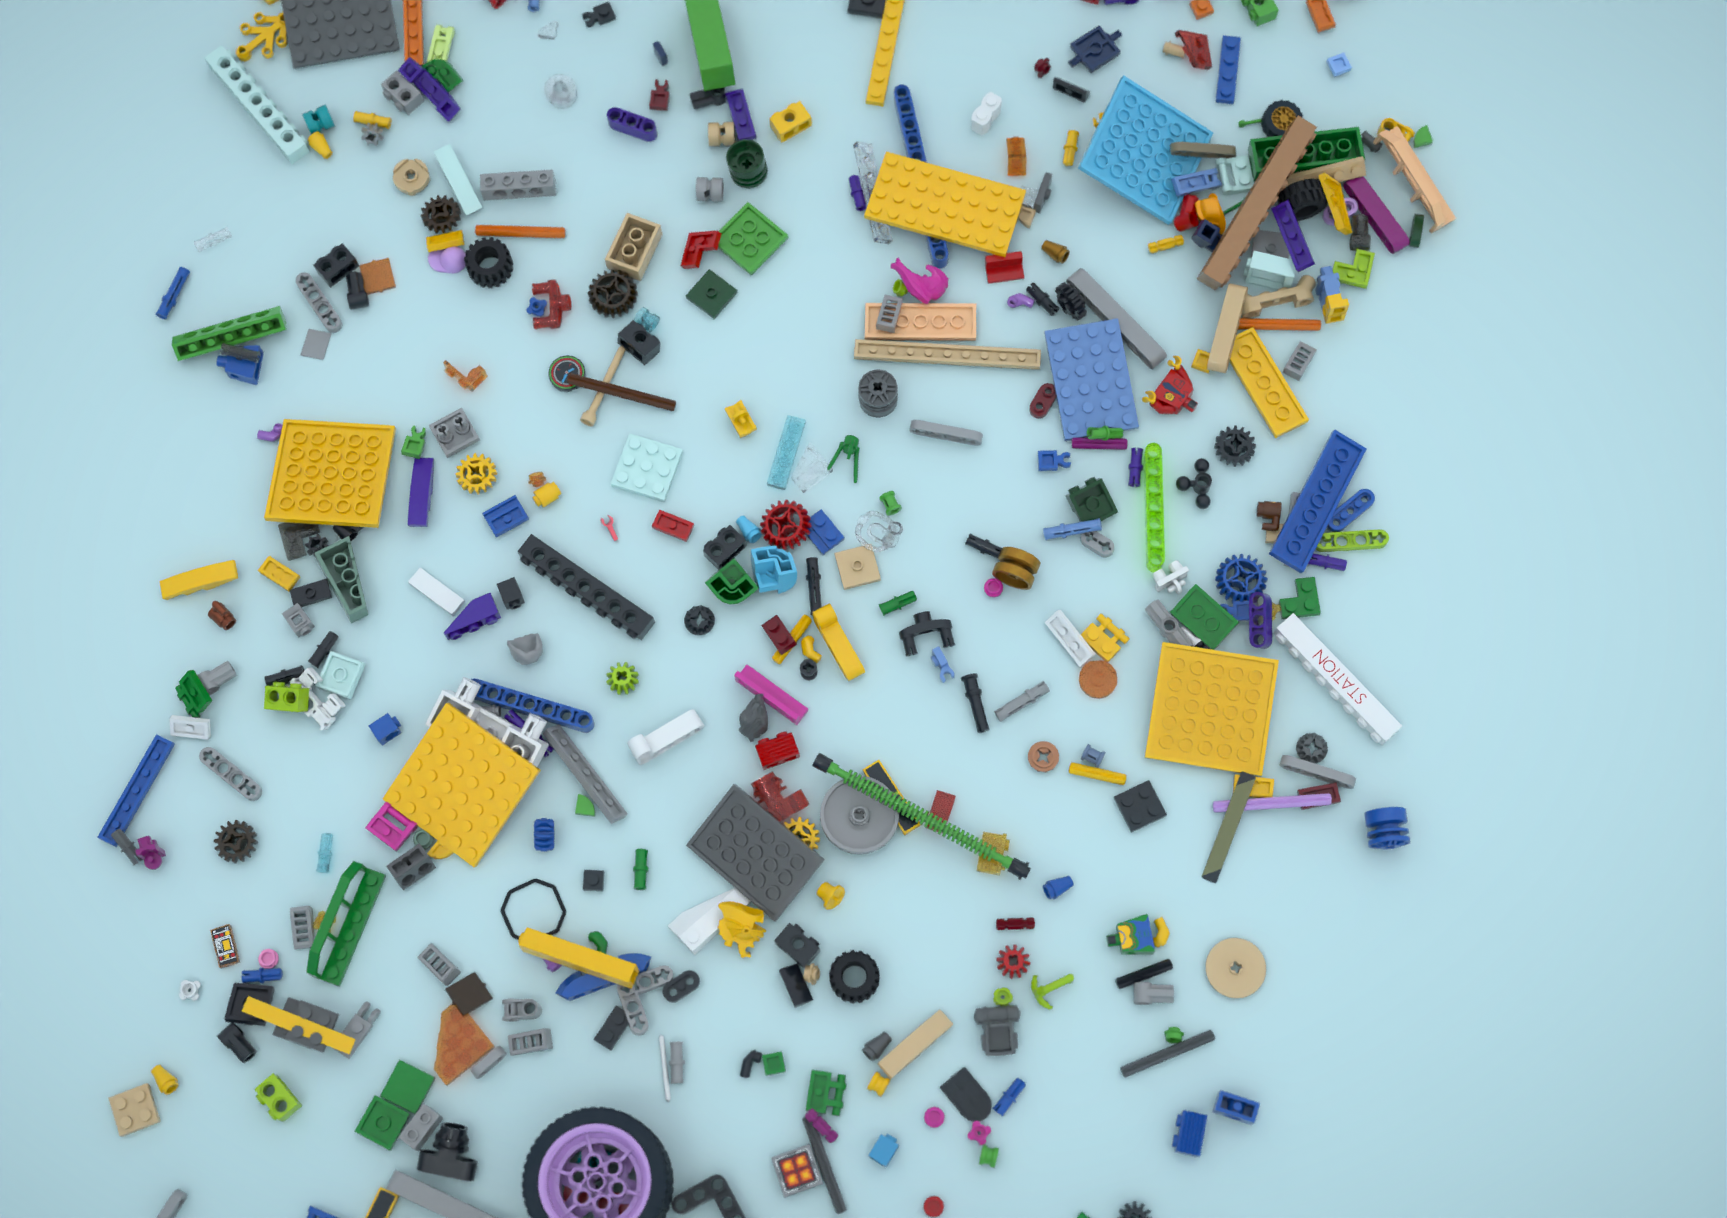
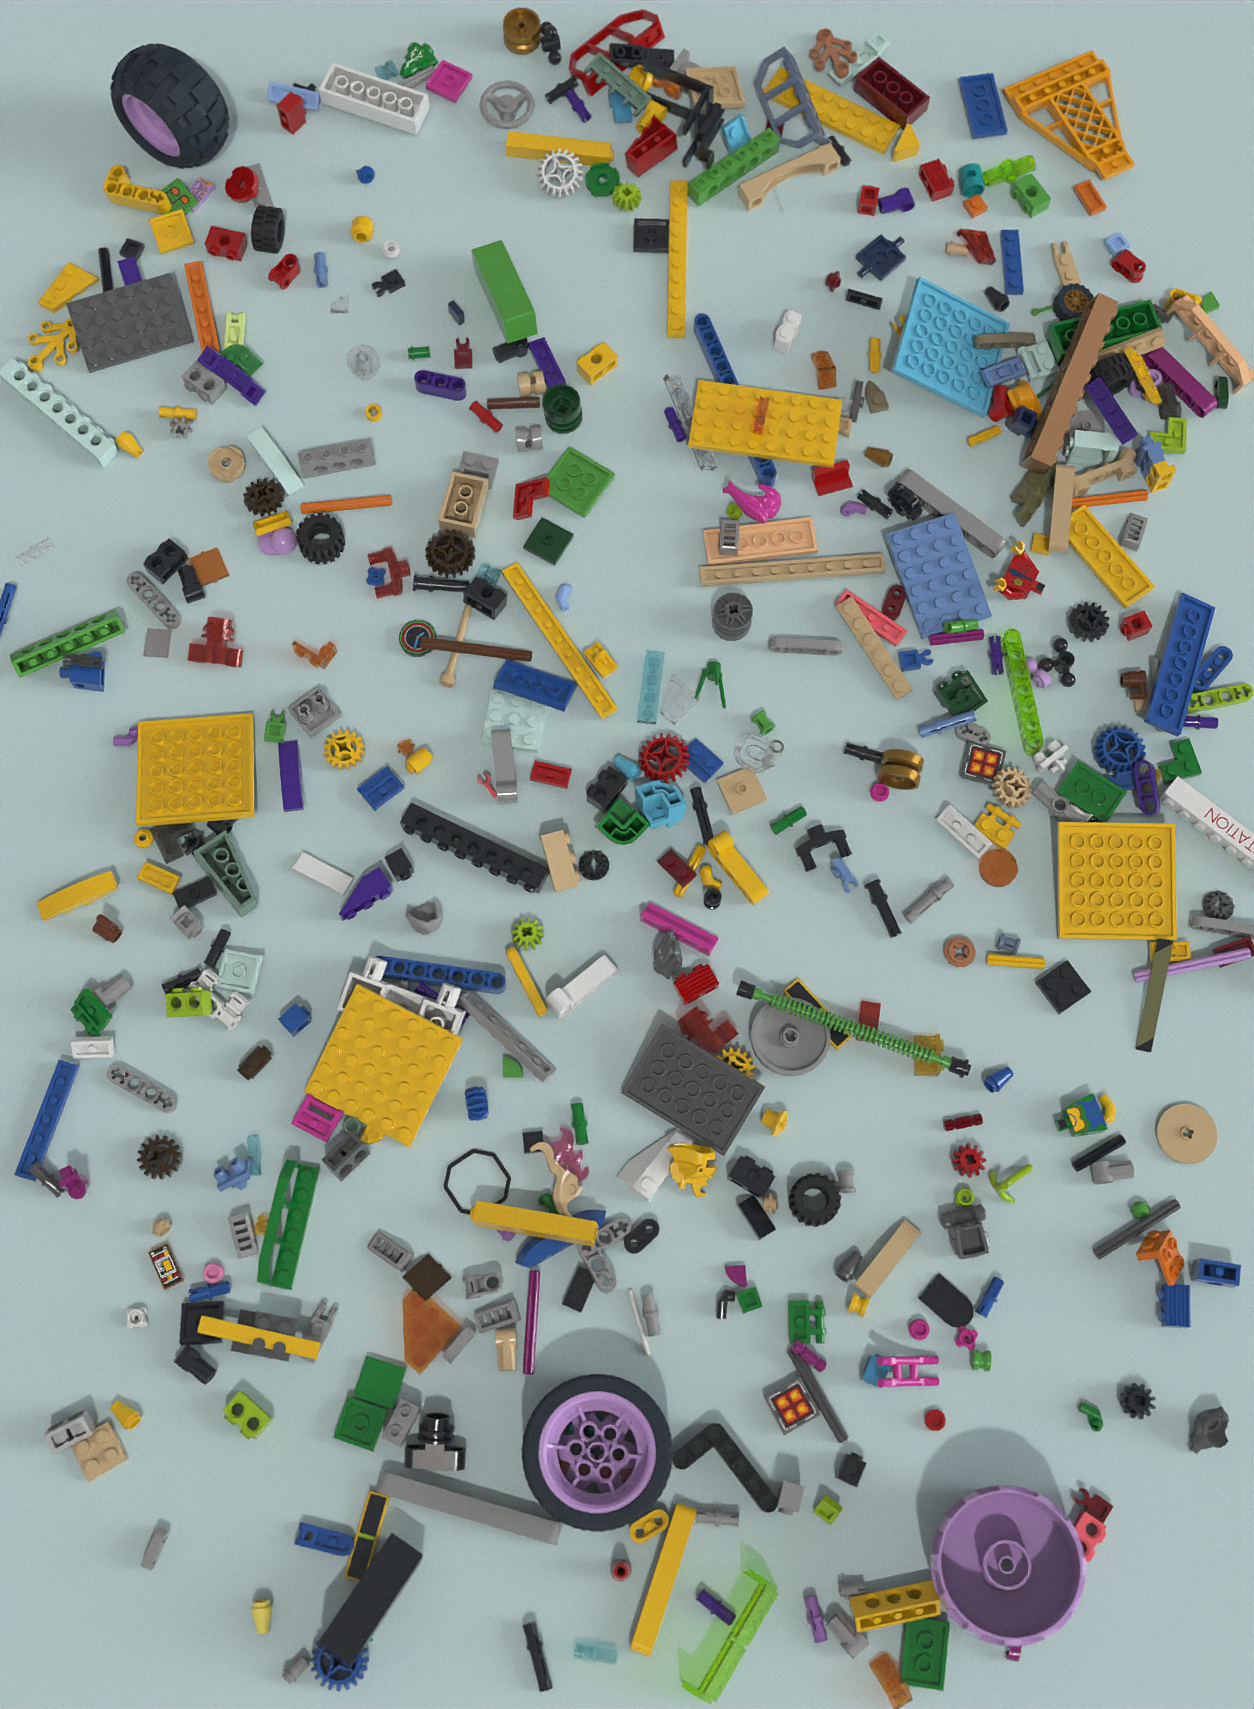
camera: 15 degrees left, 0 degrees up
teal wheel [302,104,335,135] -> none
none -> light grey brick [44,1408,96,1454]
none -> yellow plate [134,829,154,848]
none -> tan plate [152,1218,171,1237]
none -> clear red beam [187,617,244,668]
none -> medium blue hips [213,1156,252,1192]
none -> dark brown head [237,1045,272,1081]
none -> yellow bush [365,404,382,422]
none -> green pin [407,346,430,361]
none -> black pin [413,575,470,593]
none -> light grey plate [457,452,499,489]
none -> red pin [469,401,503,433]
none -> reddish brown axle [487,397,540,409]
none -> light grey beam [491,729,518,804]
none -> blue plate [493,660,577,712]
none -> tan piece [495,1328,517,1371]
none -> yellow plate [501,562,618,720]
none -> yellow beam [505,946,548,1017]
none -> magenta axle [523,1270,540,1375]
none -> piece [529,1128,589,1217]
none -> tan wedge [539,829,580,892]
none -> light blue arm [555,584,572,612]
none -> magenta tile [725,1265,747,1287]
none -> clear orange piece [753,396,769,435]
none -> coral plate [835,589,907,647]
none -> tan plate [836,597,913,701]
none -> light grey bush [837,1170,856,1193]
none -> dark tan plate [865,380,889,414]
none -> dark pink piece [876,1356,939,1387]
none -> tile [960,741,1006,786]
none -> black cone [985,286,1010,312]
none -> tan gear [991,767,1033,809]
none -> olive bracket [1010,463,1059,527]
none -> lavender plate [1023,658,1051,689]
none -> tan hinge [1051,241,1081,288]
none -> red piece [1111,249,1146,283]
none -> red brick [1120,610,1153,641]
none -> orange bracket [1136,1230,1184,1286]

